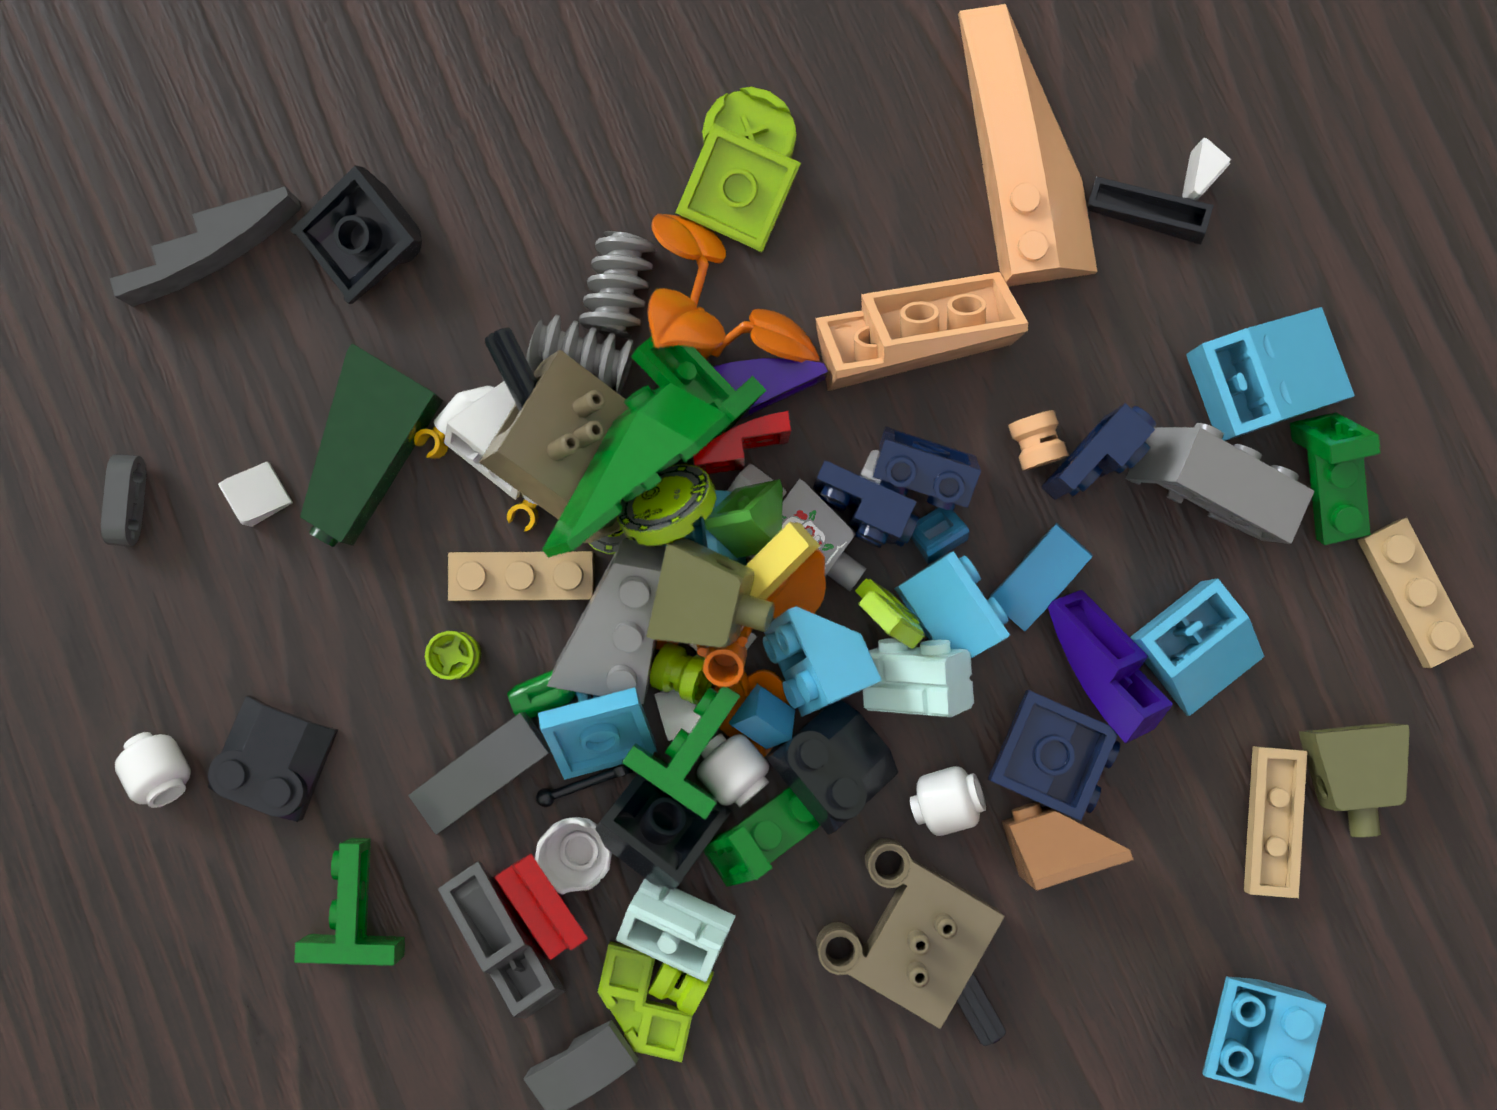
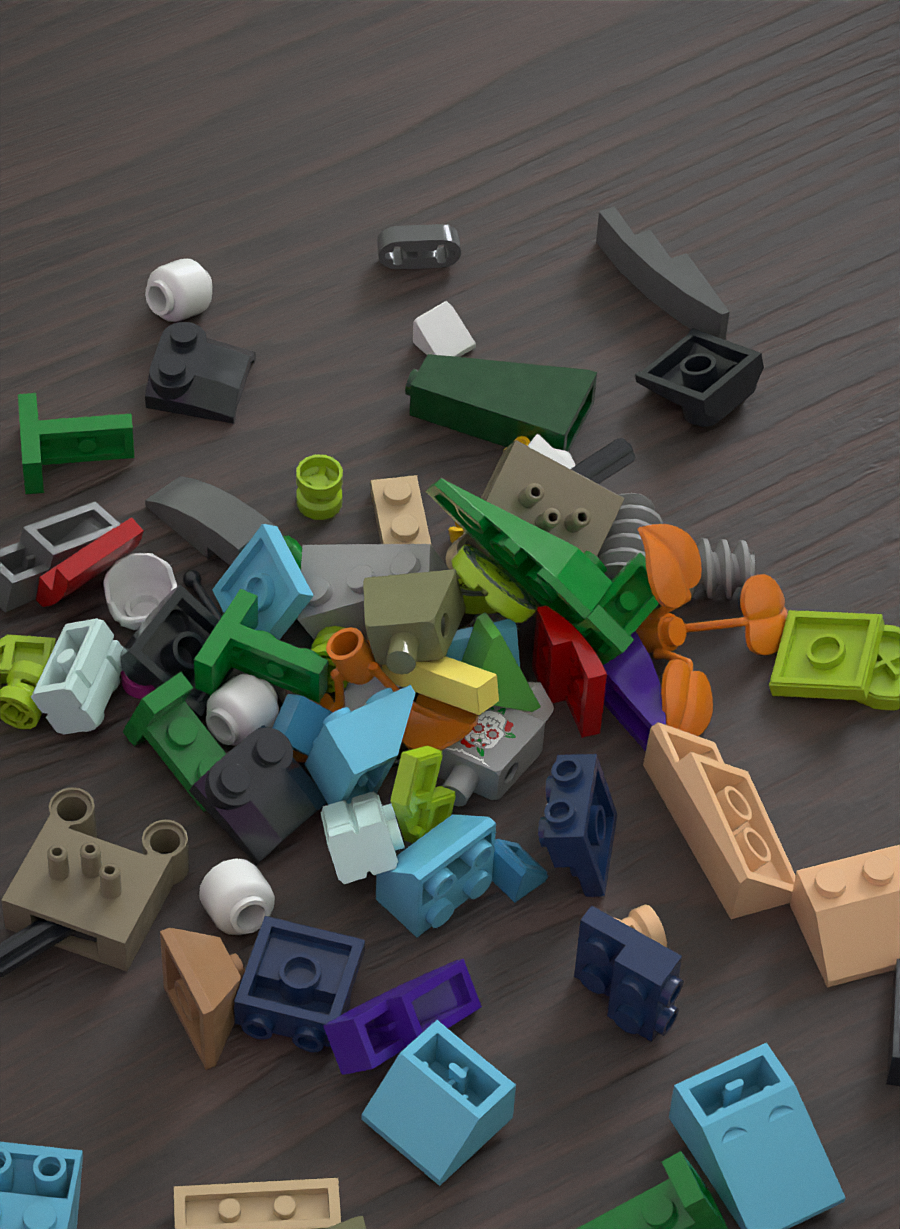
camera: 80 degrees right, 35 degrees down
dark blue plate [813,460,919,548] -> none
dark azure slope [989,523,1093,632] -> none
light grey wedge [1125,423,1314,544] -> none

